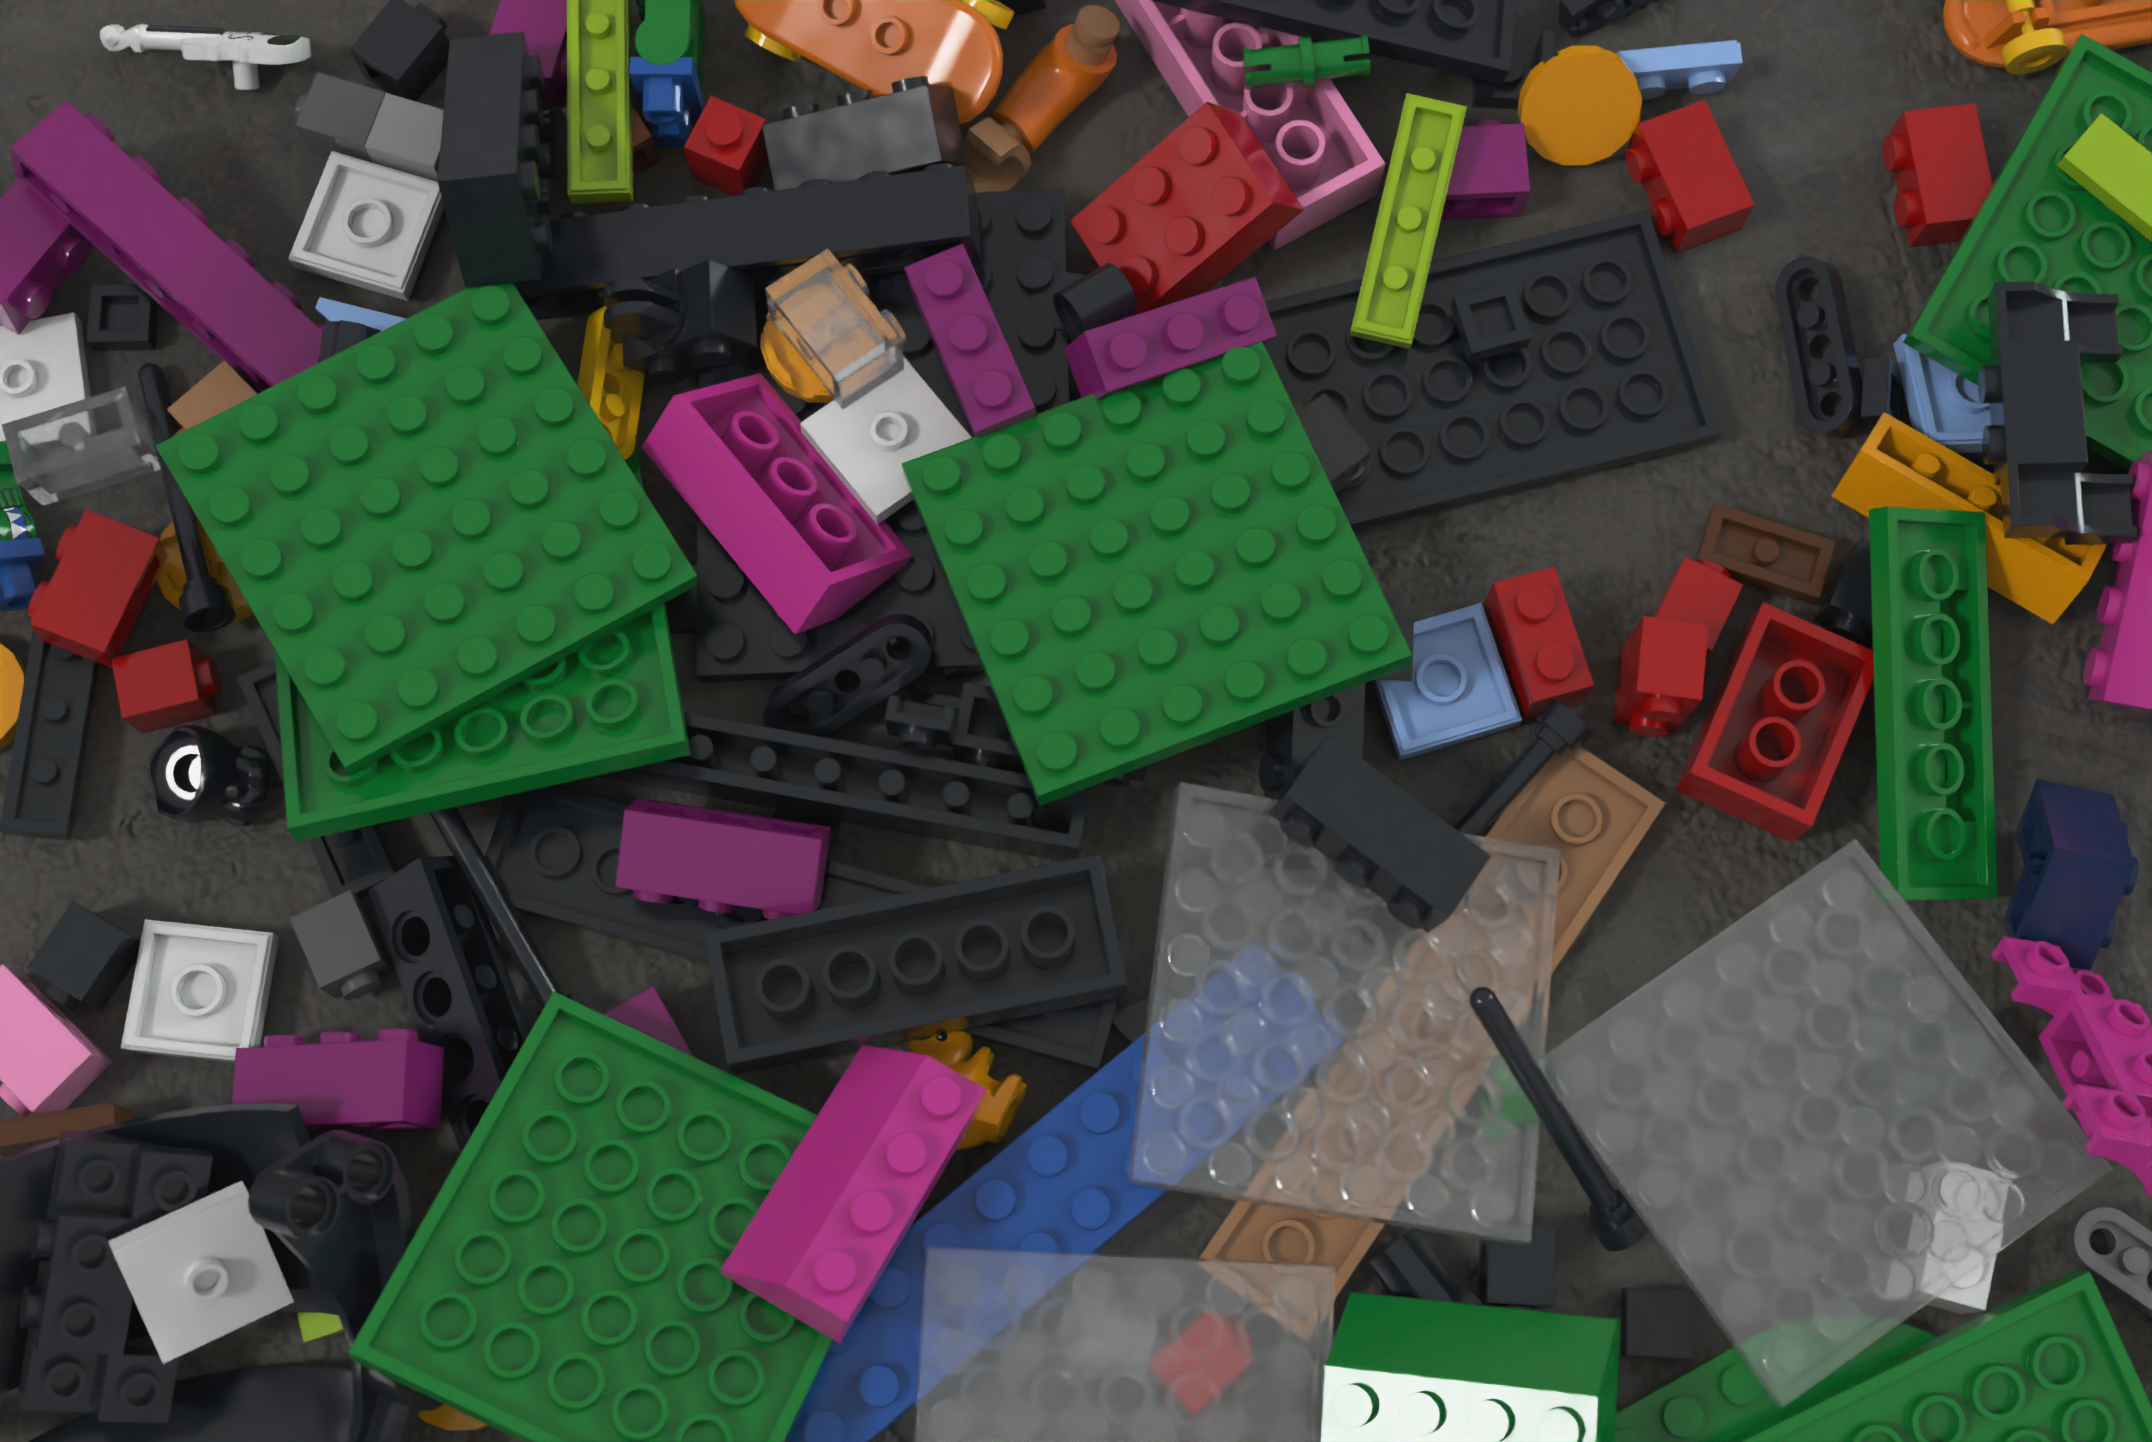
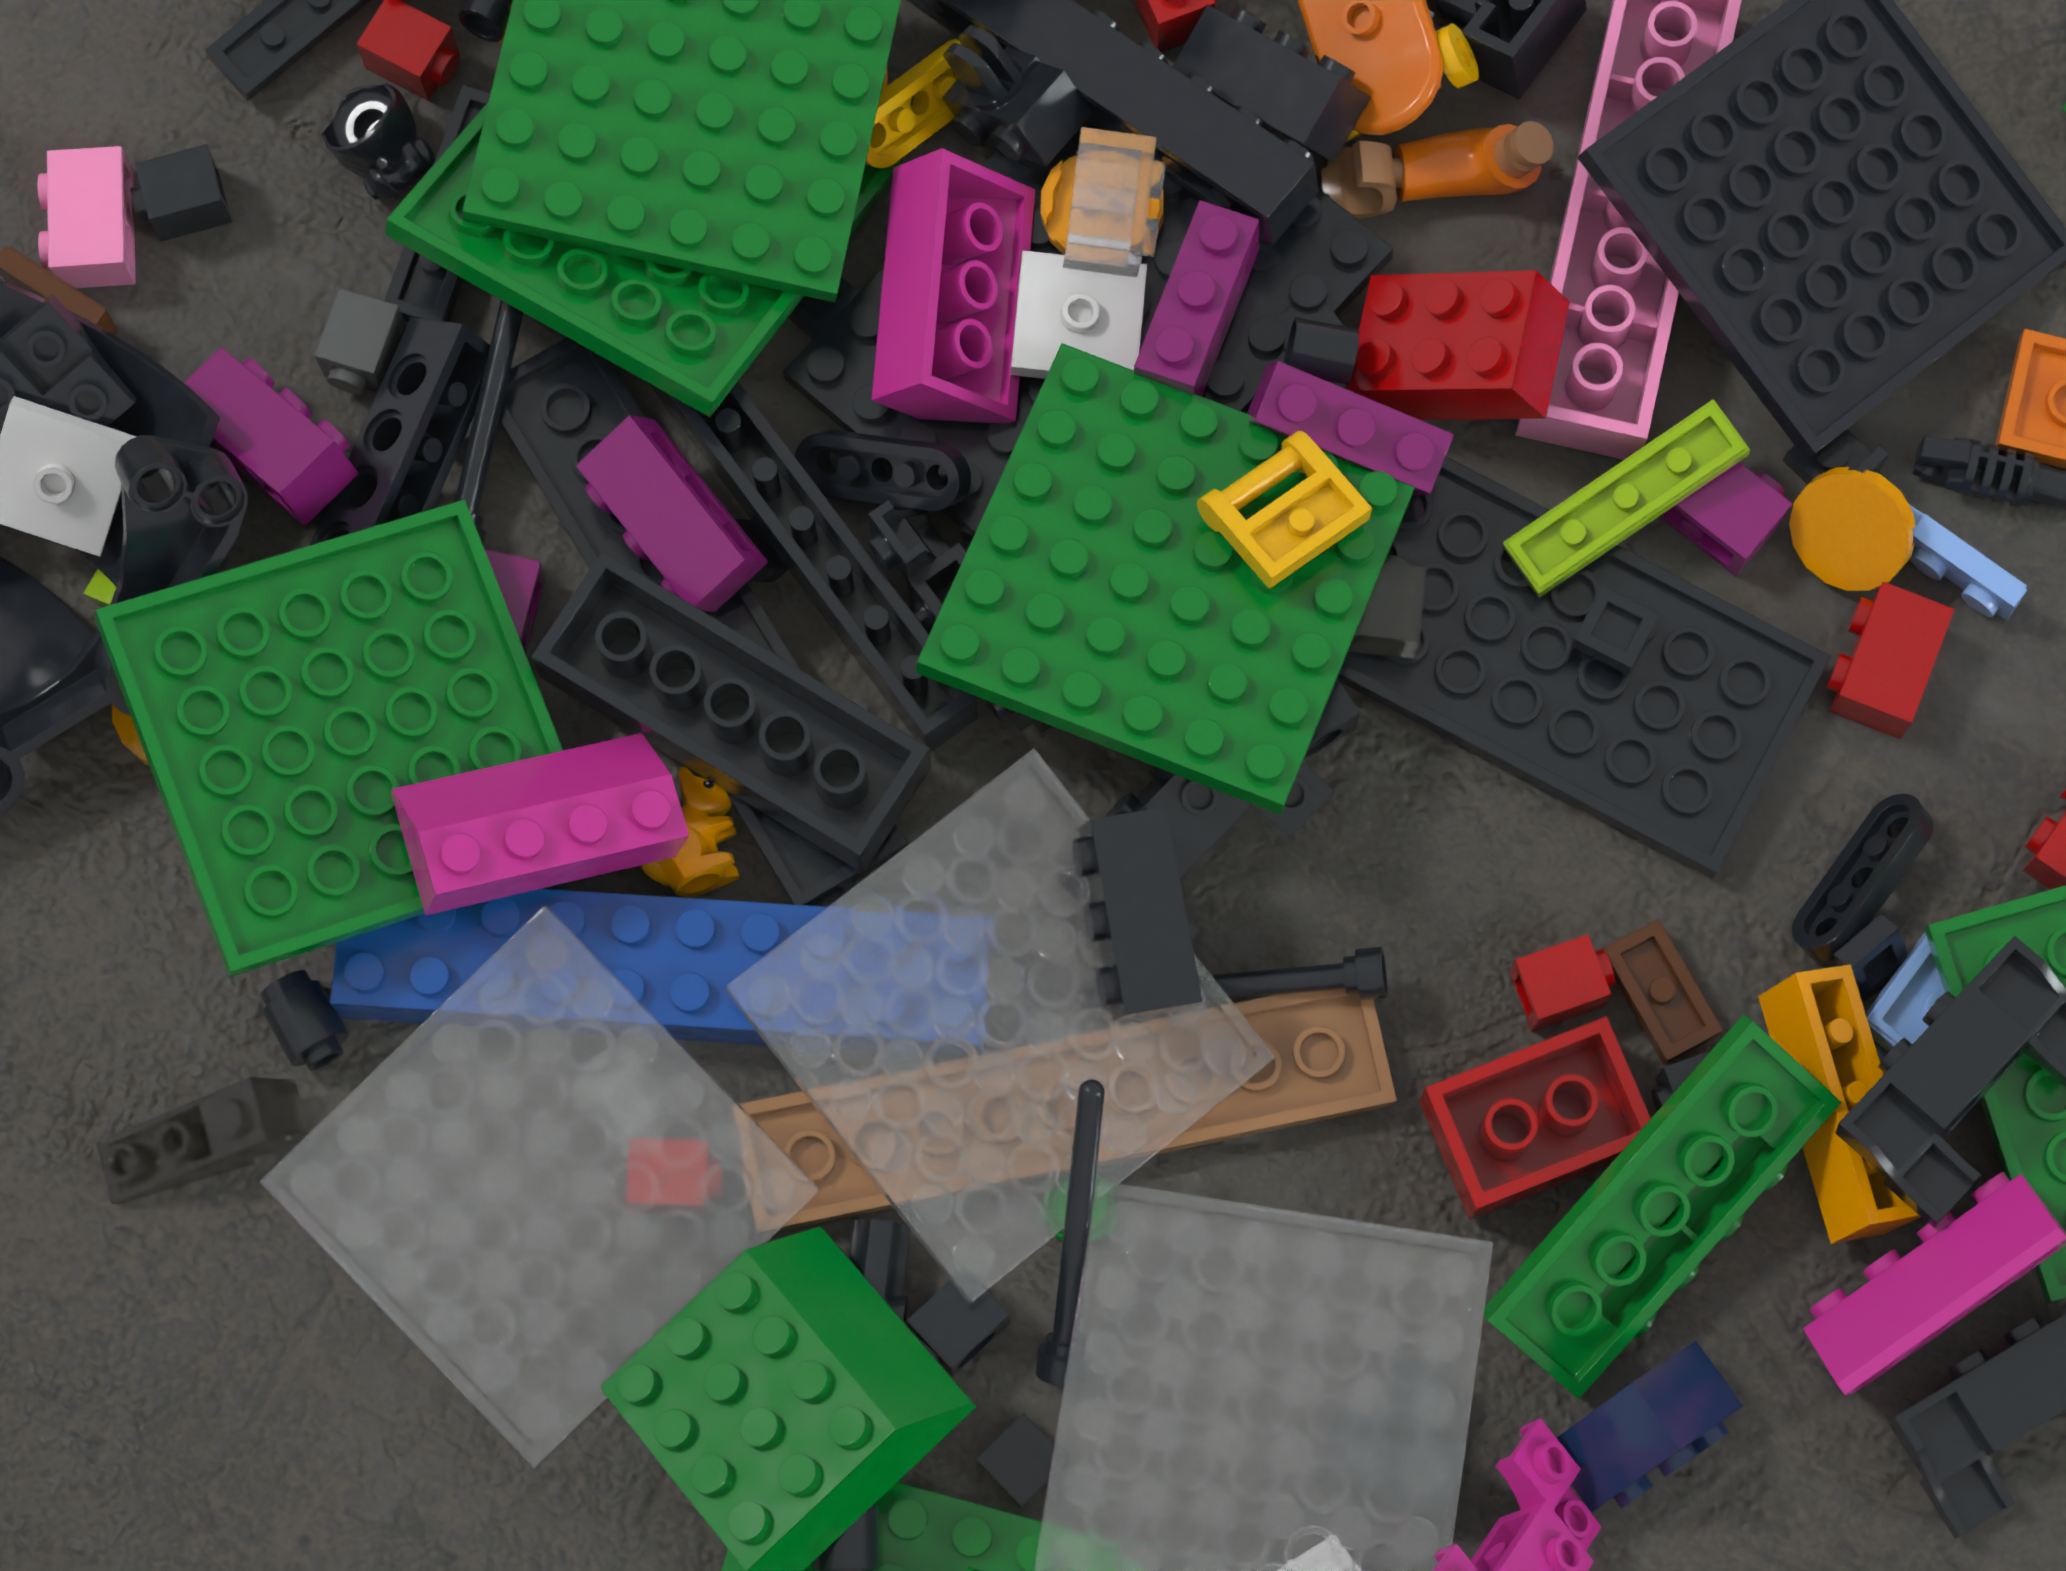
camera: 45 degrees right, 0 degrees up
white plate [121,919,279,1063] -> none
green pin [1243,35,1371,90] -> none
light blue plate [1372,603,1522,761] -> none
red brick [1483,566,1595,721] -> none
red brick [1612,616,1709,737] -> none
none -> yellow plate [1197,431,1372,589]

